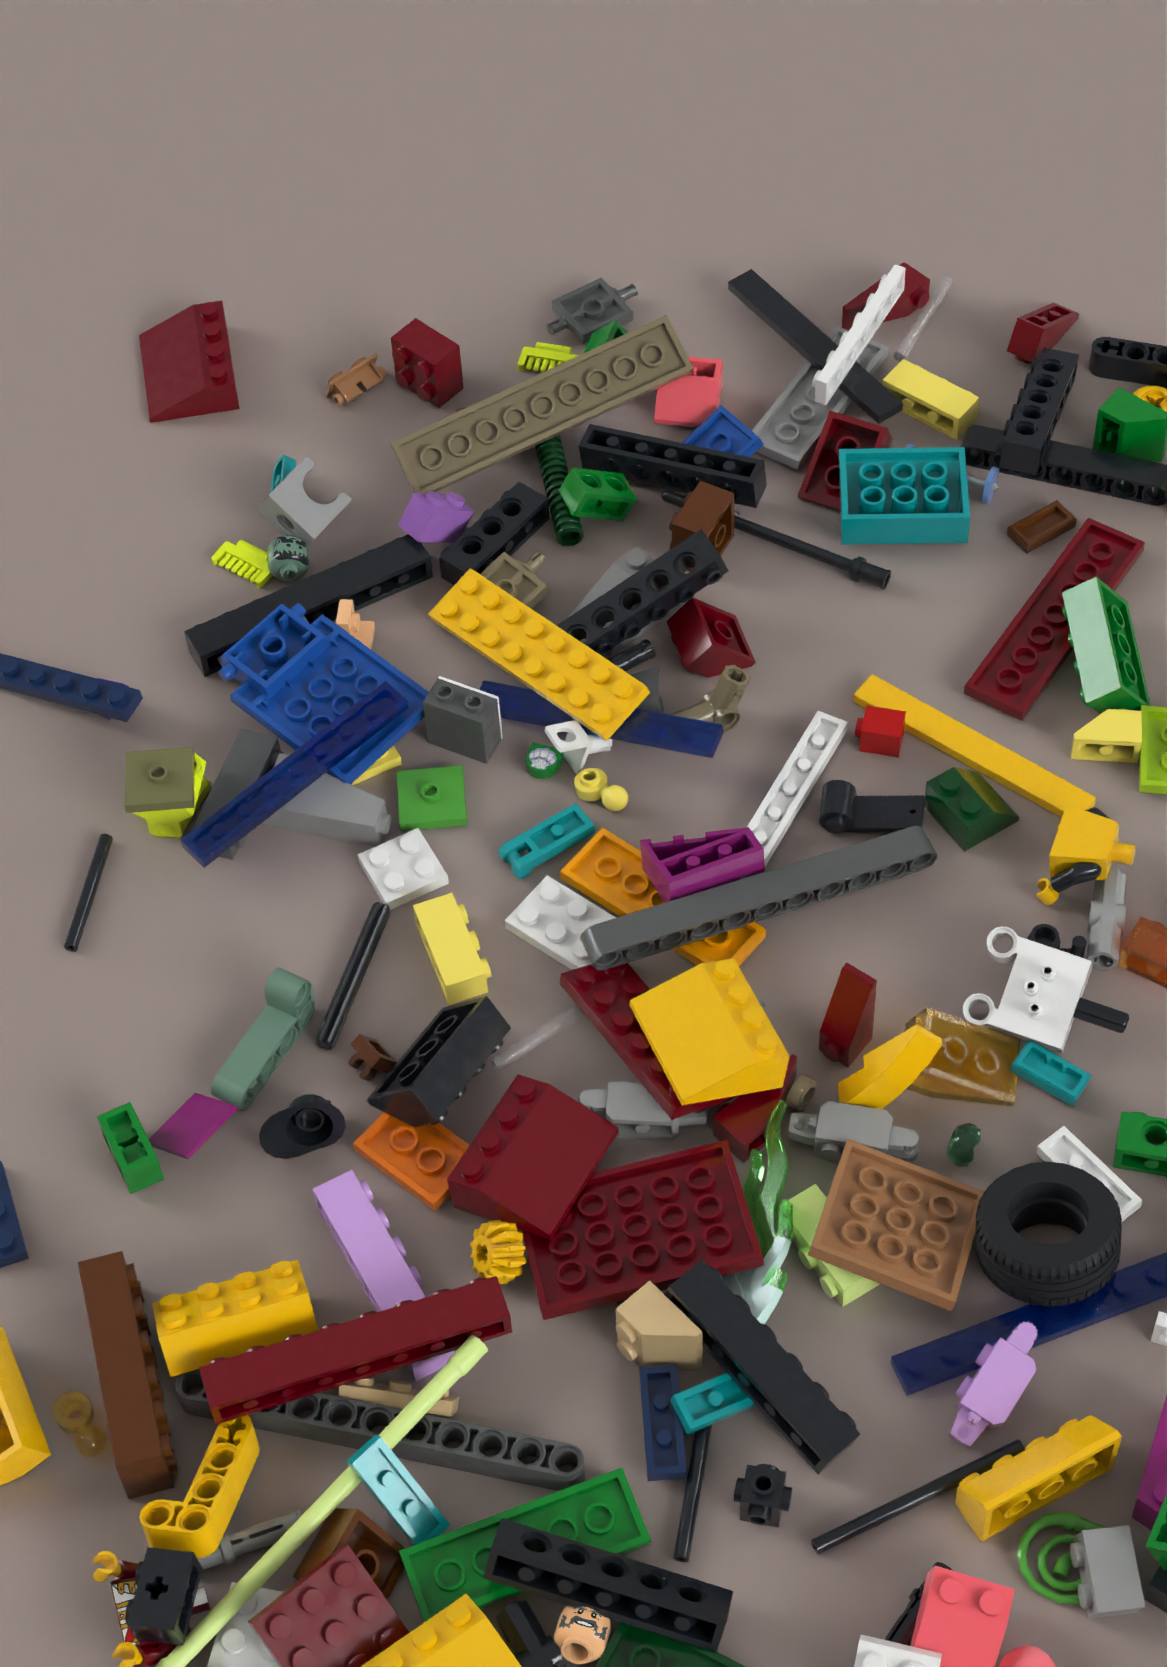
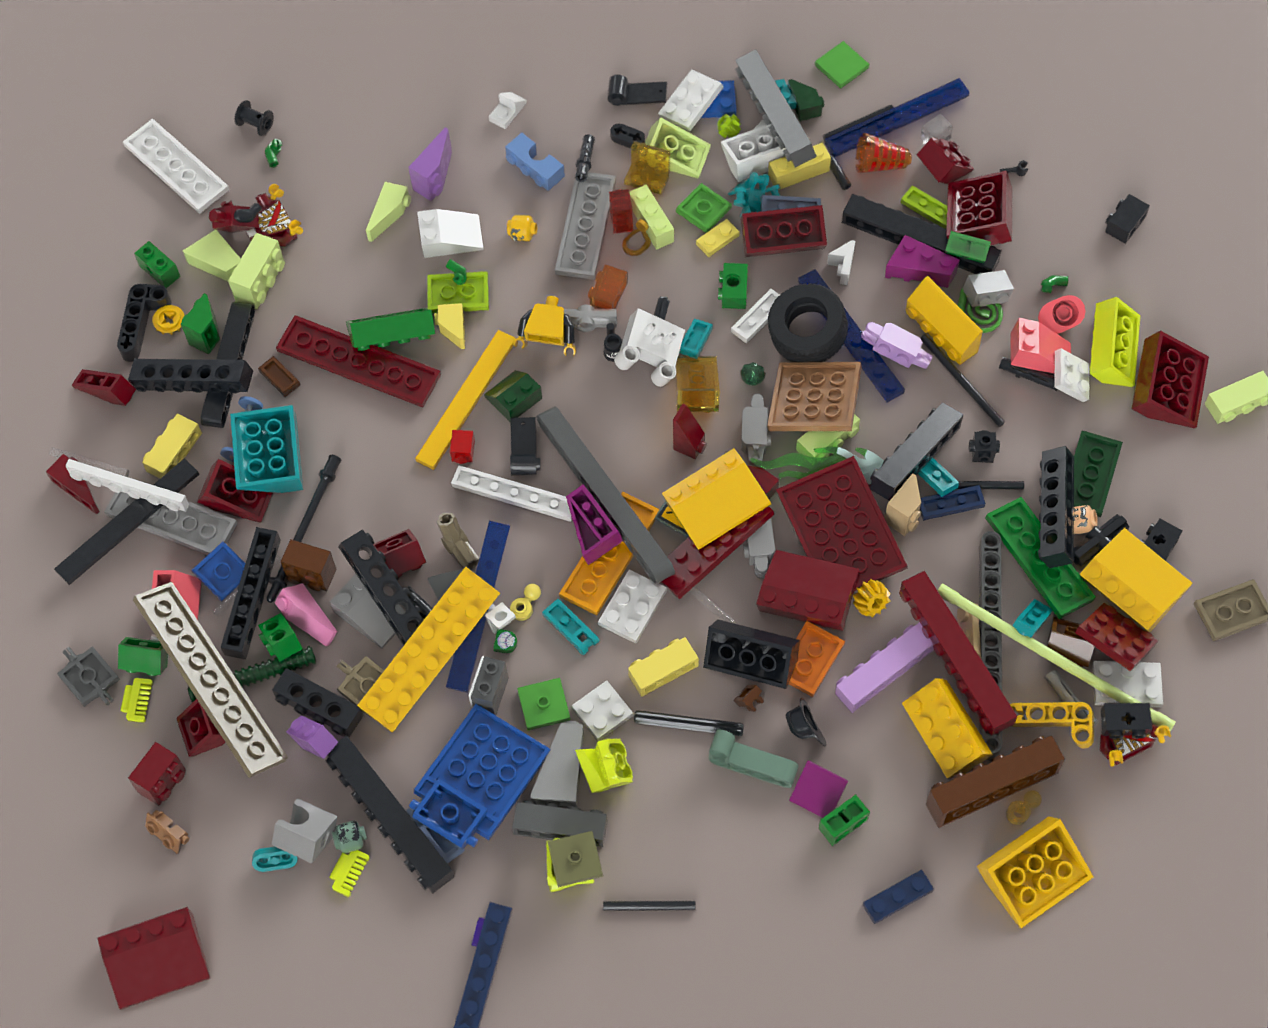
camera: 100 degrees left, 10 degrees up
clear blue plate [181,681,409,868] -> none
light nougat bracket [335,599,375,649] -> none
yellow slope [838,1025,942,1109] -> none
none -> bright pink slope [275,584,338,646]
none -> neon yellow piece [575,739,633,793]

